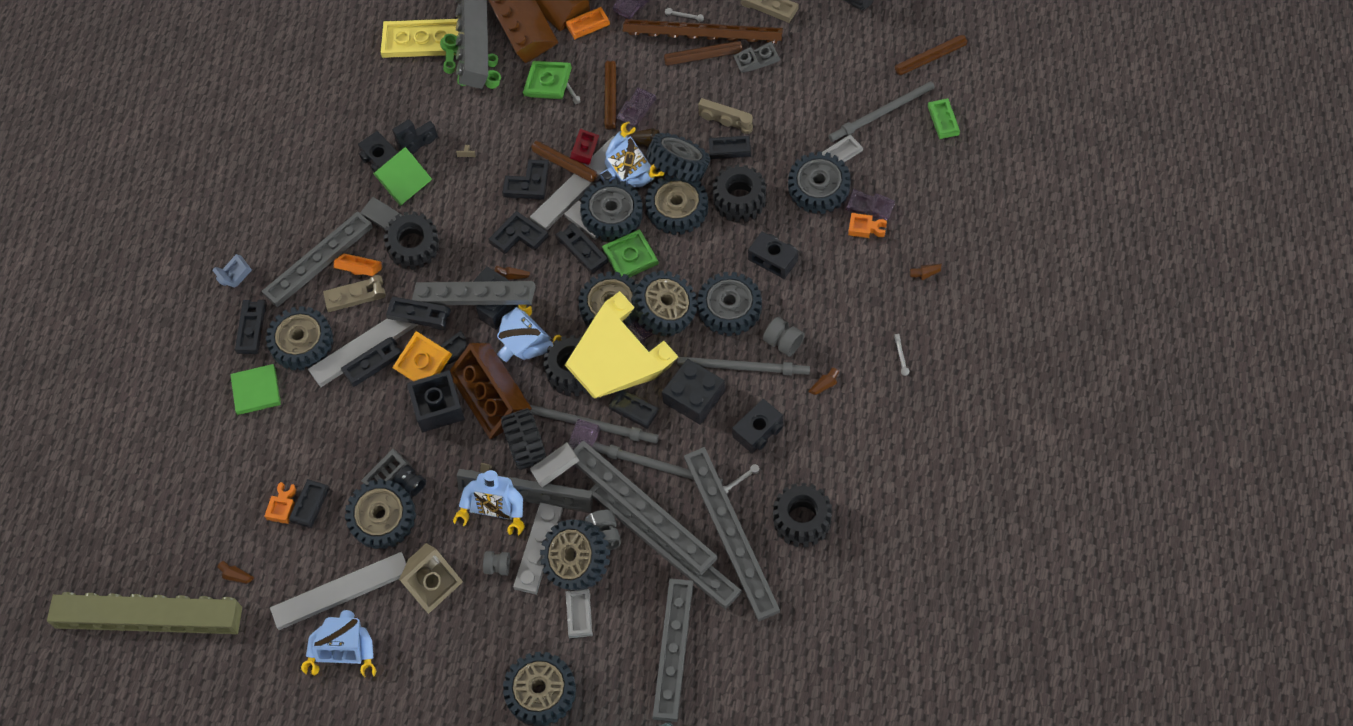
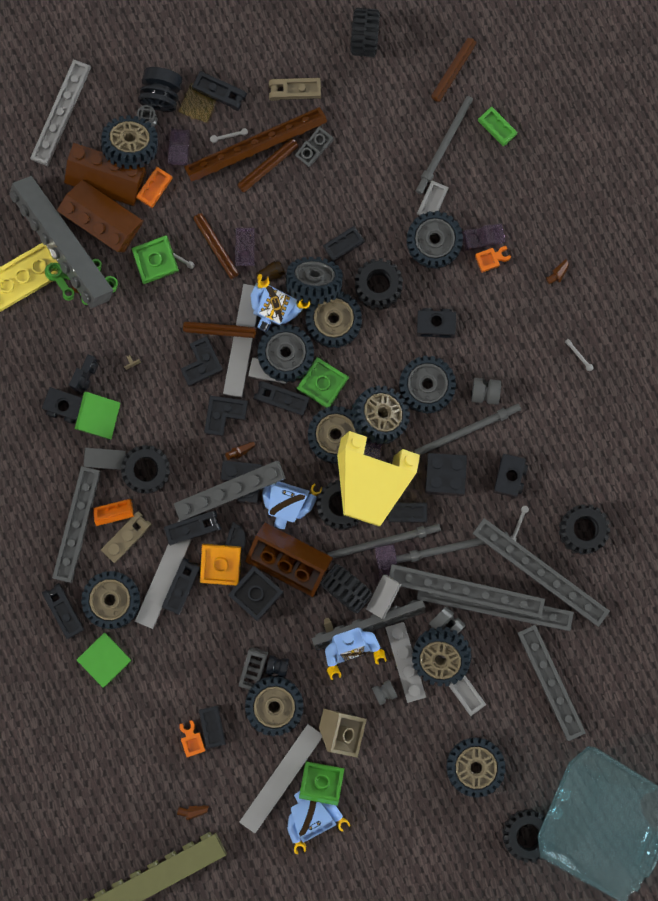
camera: 30 degrees left, 20 degrees up
sand blue bracket [213,254,252,288] -> none
dark red plate [570,129,599,165] -> none
dark tan plate [698,98,753,134] -> none
reddish brown bar [808,368,839,395] -> none
none -> bright green tile [299,761,345,806]

